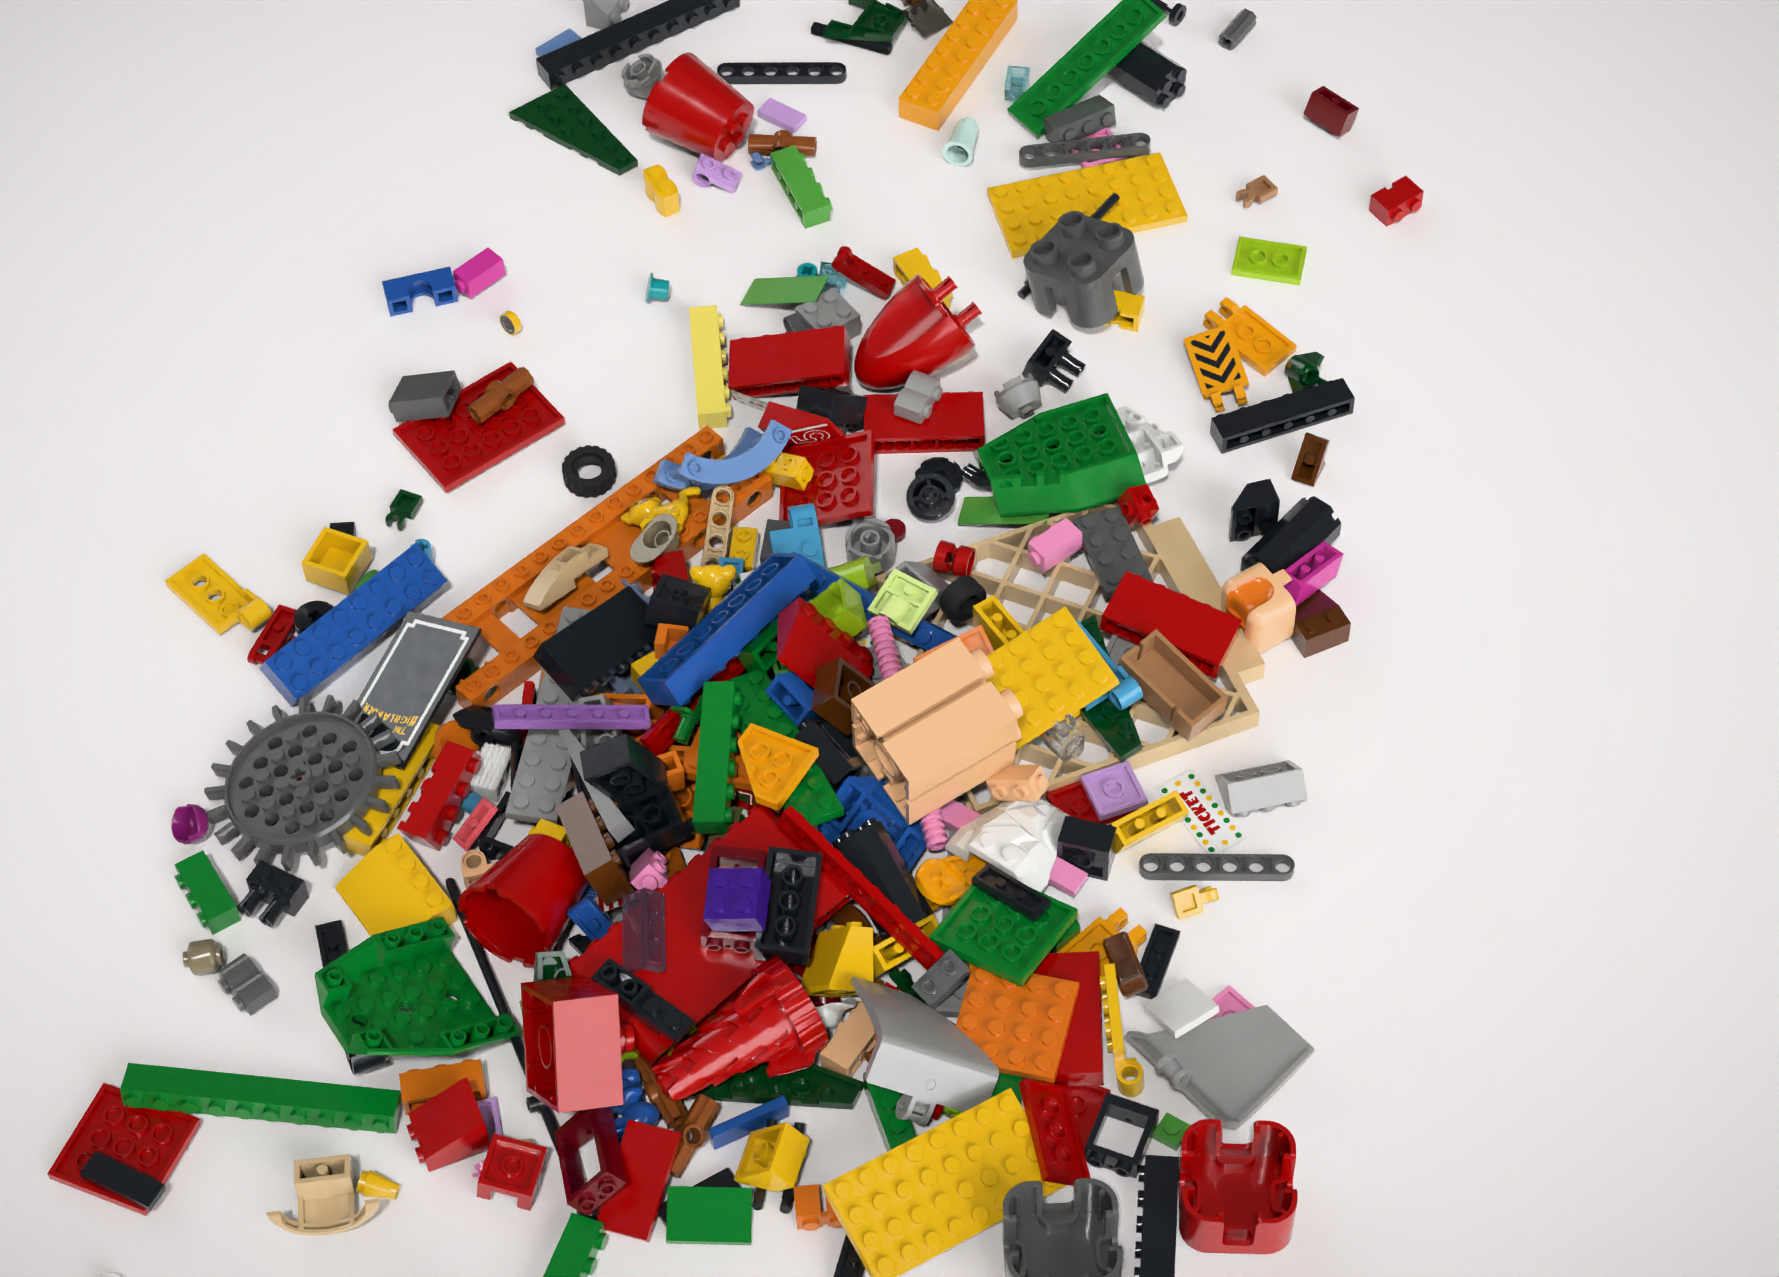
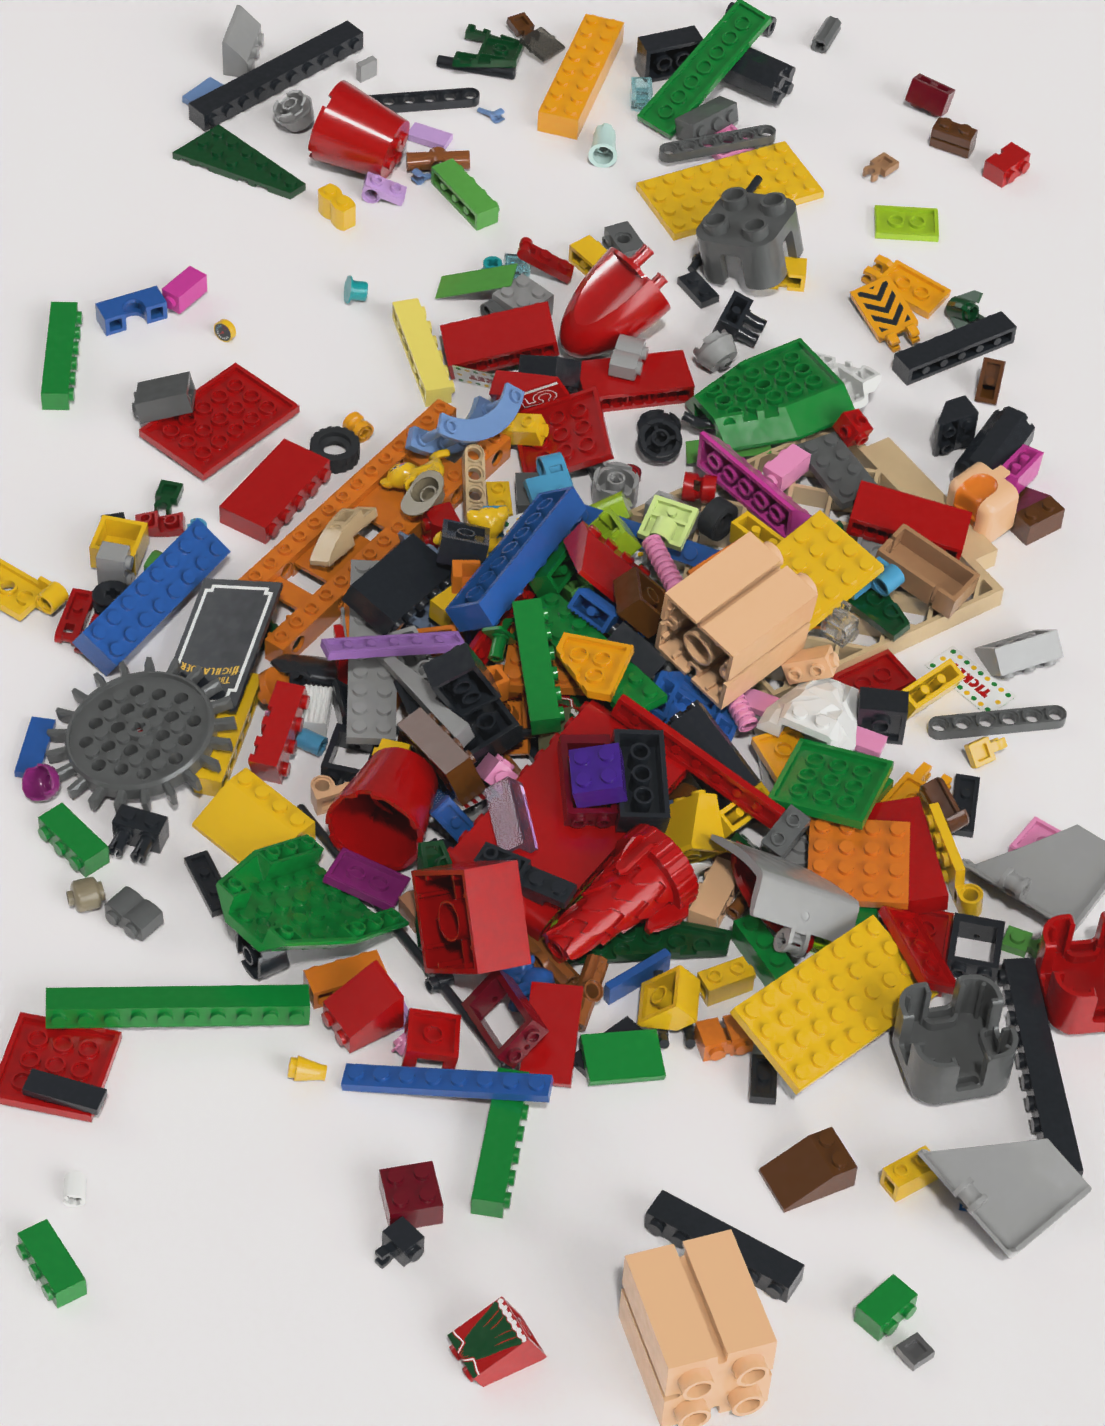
camera: 15 degrees left, 5 degrees down
tan piece [266,1154,379,1236] -> none
coral slope [452,797,498,851] -> none
dark orange piece [467,367,534,424] -> none
light orange tile [915,858,967,911] -> none
black tile [971,863,1051,922] -> none
lavender tile [1080,760,1148,821] -> none
white tile [1143,978,1220,1039] -> none
none -> blue tile [14,716,56,778]
none -> green brick [41,302,83,410]
none -> light grey brick [96,541,135,586]
none -> red slope [135,510,185,537]
none -> red brick [219,438,331,544]
none -> magenta tile [323,848,411,910]
none -> blue plate [341,1063,554,1103]
none -> light orange wheel [342,412,374,443]
none -> light grey tile [356,55,377,83]
none -> medium blue hand [477,107,505,124]
none -> dark grey brick [602,221,645,264]
none -> black brick [635,25,703,84]
none -> black plate [677,270,719,309]
none -> dark pink slope [696,431,811,538]
none -> yellow brick [697,956,756,1007]
none -> reddish brown brick [929,117,978,158]

